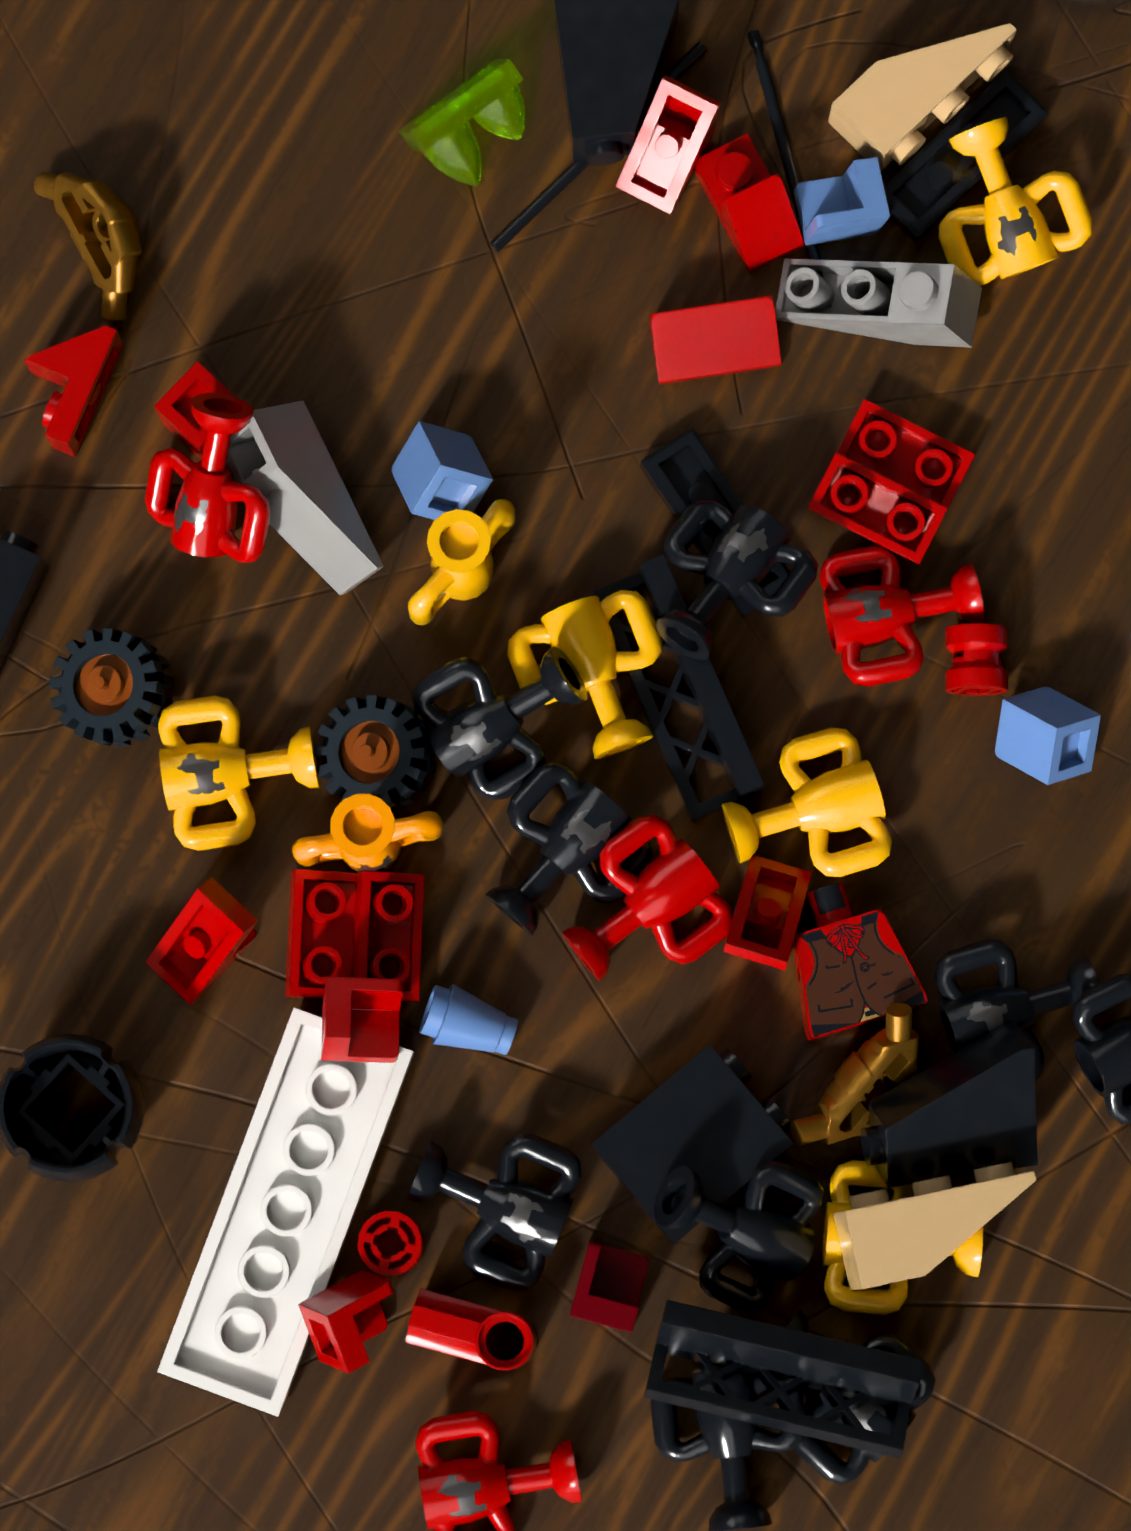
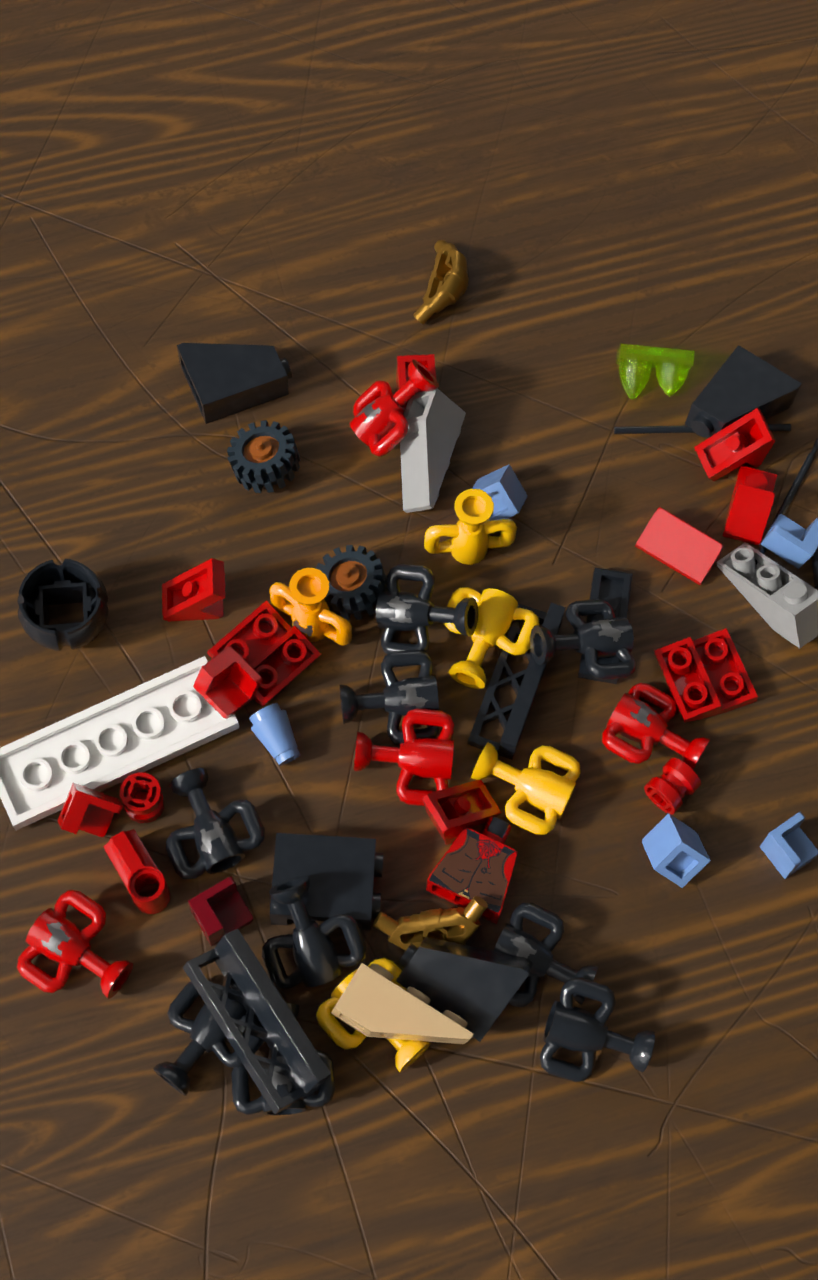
camera: 40 degrees right, 15 degrees down
red slope [24,325,124,457] -> none
yellow piece [158,695,320,851] -> none

